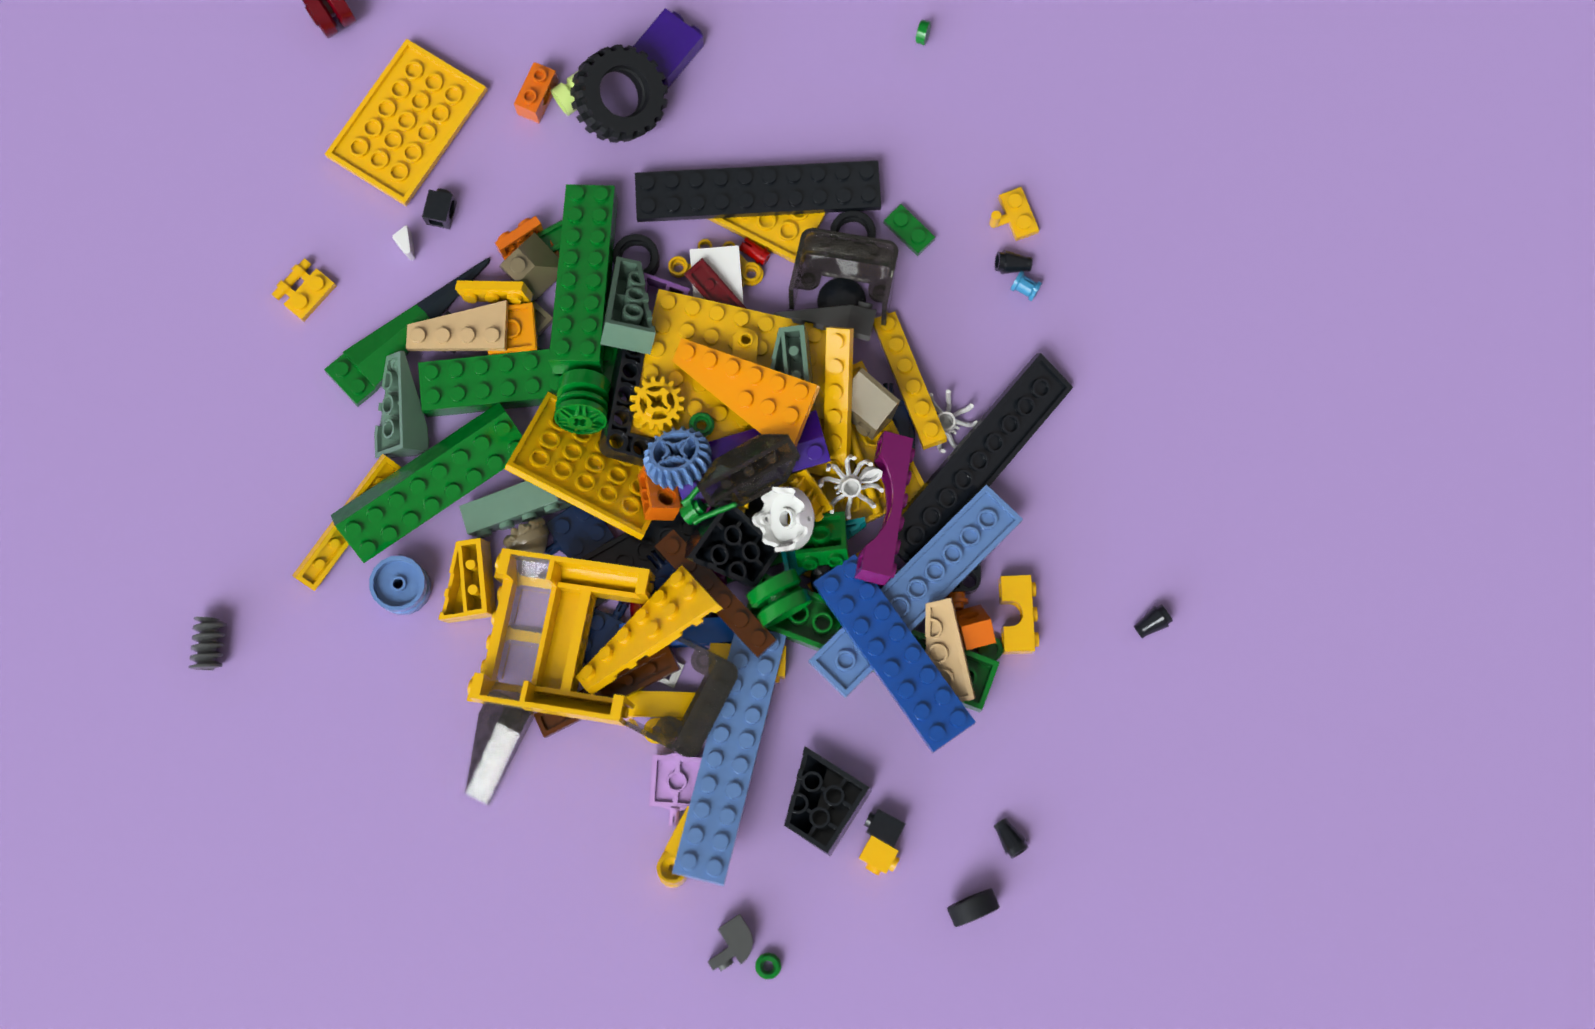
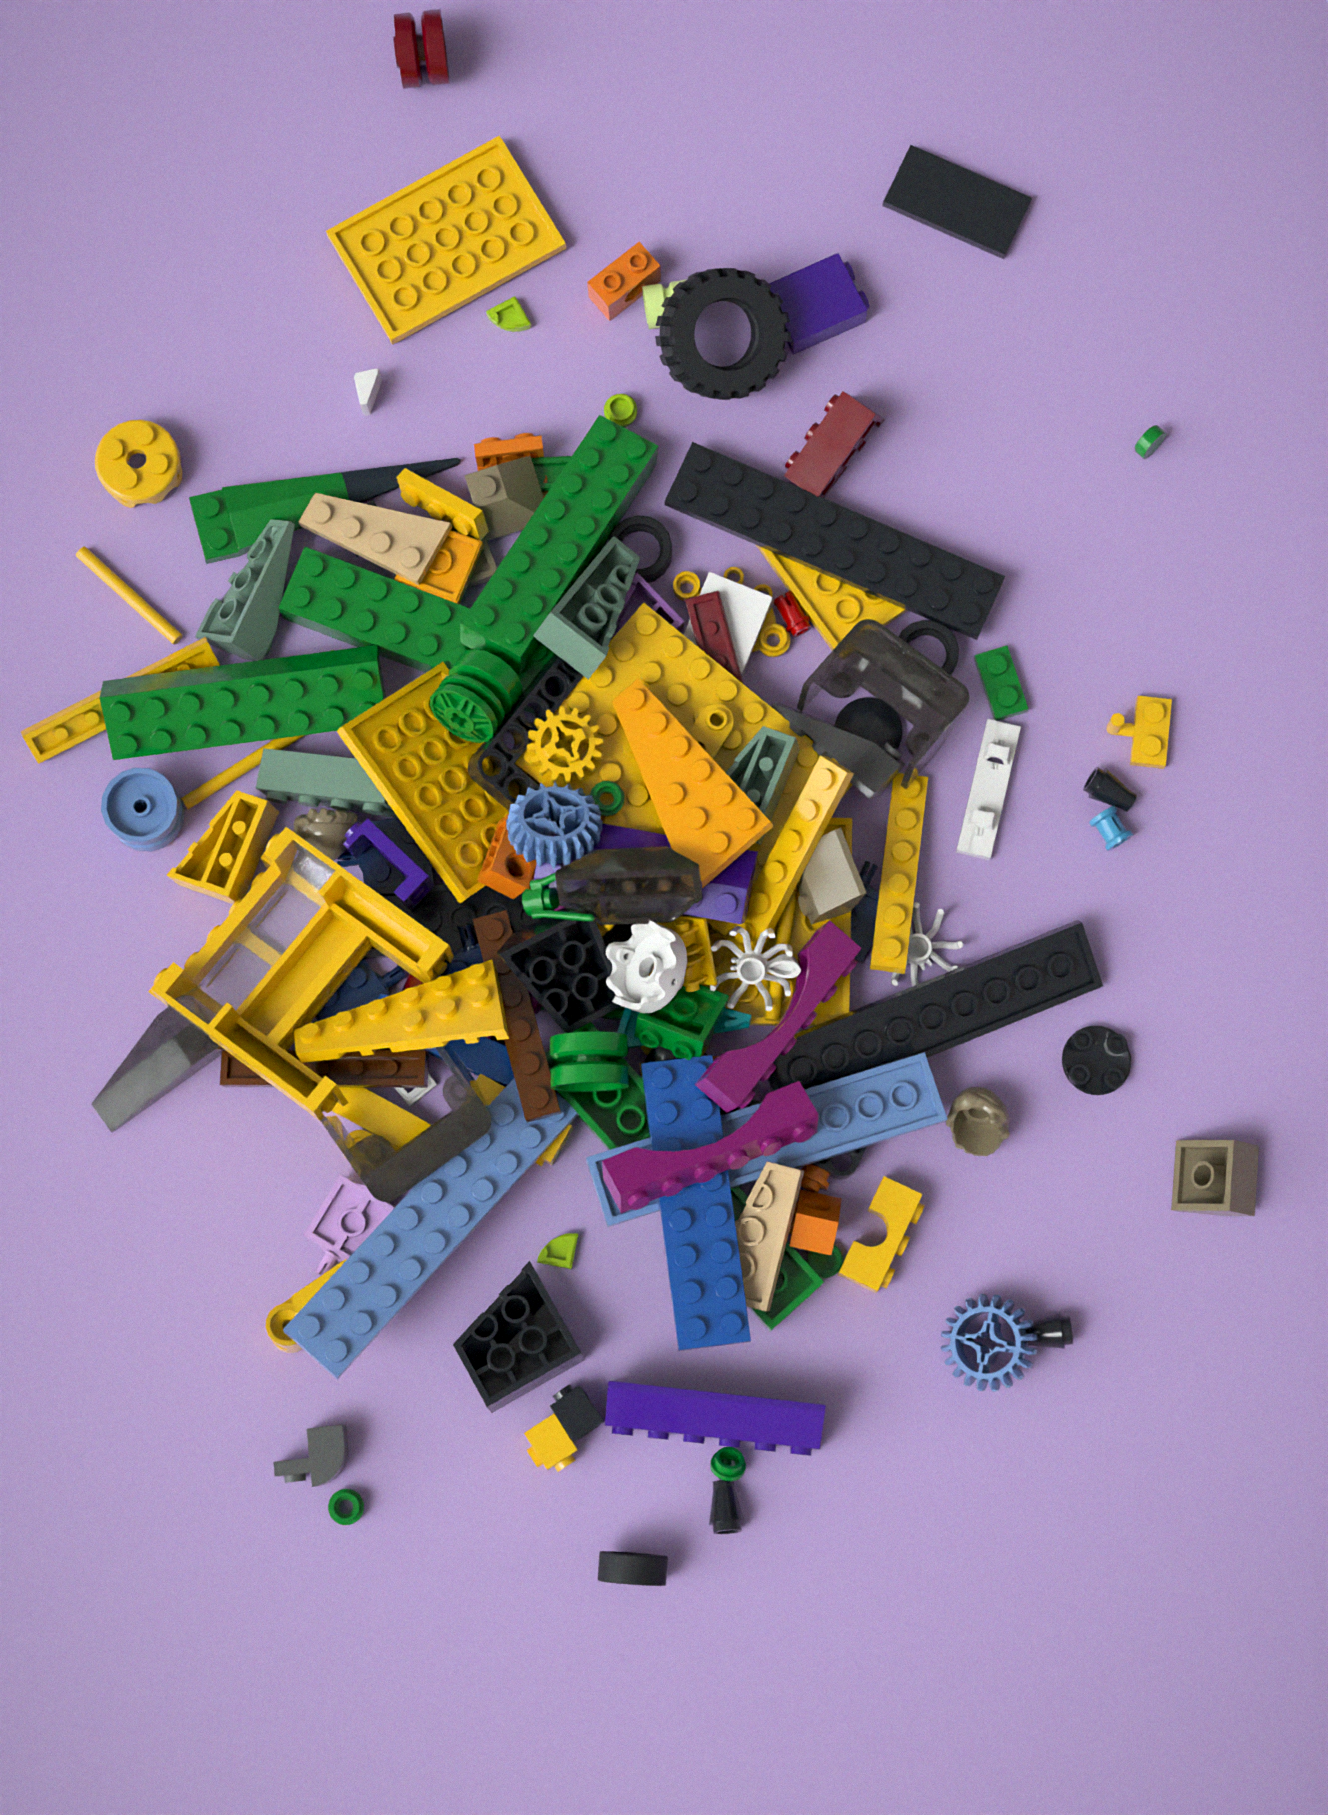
camera: 30 degrees right, 0 degrees up
yellow plate [271,258,336,322] -> none
black brick [422,188,457,229] -> none
none -> yellow bar [76,546,183,645]
none -> yellow plate [95,419,183,508]
none -> yellow bar [181,735,305,810]
none -> dark purple panel [343,818,435,911]
none -> lime tile [486,296,532,332]
none -> lime tile [537,1233,579,1270]
none -> magenta arch [602,1081,819,1213]
none -> lime plate [604,394,637,427]
none -> dark purple slope [605,1381,826,1456]
none -> green plate [710,1447,746,1481]
none -> dark red wedge [784,391,885,498]
none -> medium blue gear [941,1294,1038,1392]
none -> dark tan hair [946,1087,1010,1156]
none -> white hinge [956,719,1021,860]
none -> black dish [1062,1026,1131,1095]
none -> dark tan slope [1171,1140,1259,1216]

